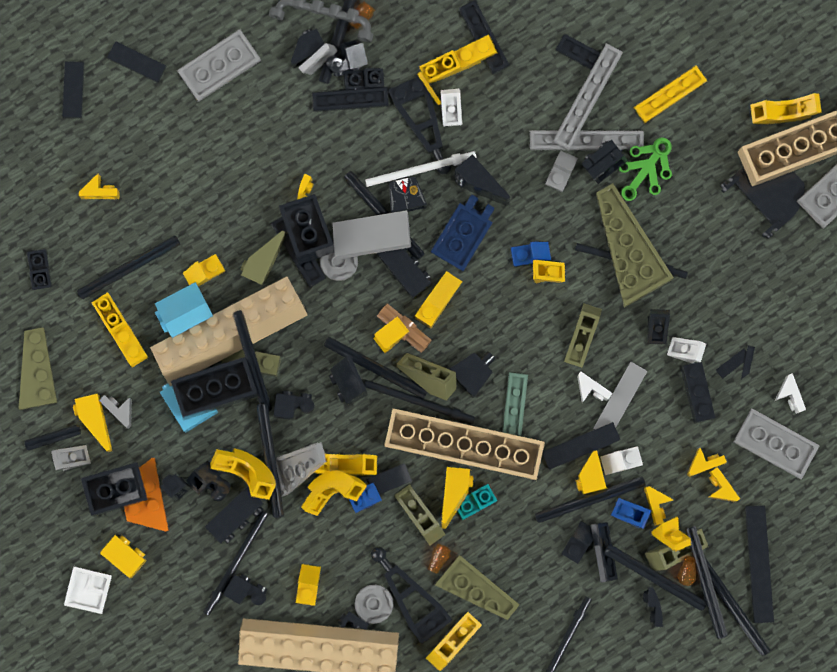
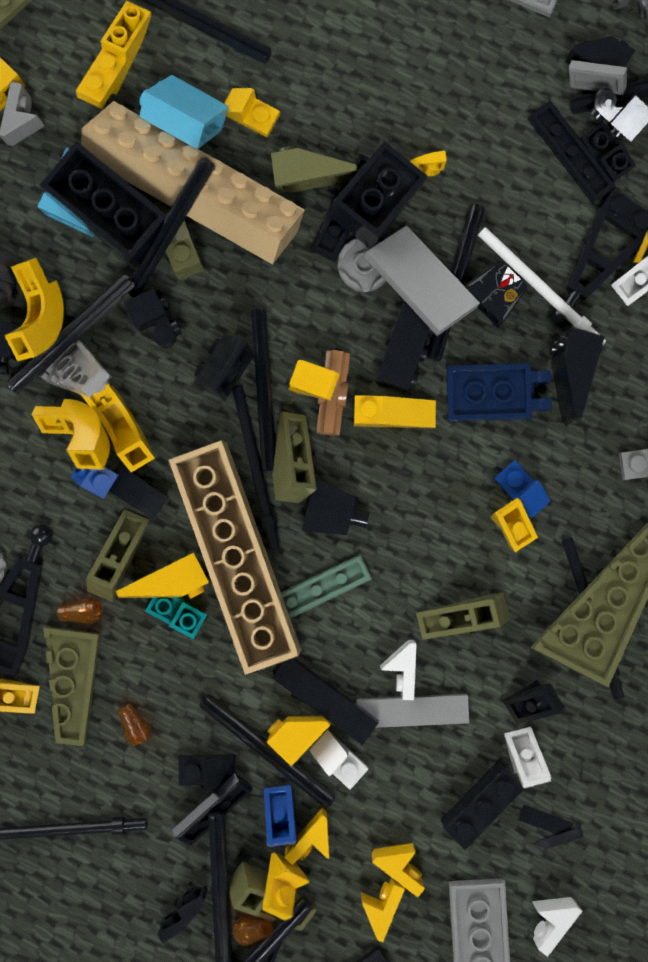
camera: 60 degrees right, 5 degrees up
none -> clear orange cone [117,703,152,748]

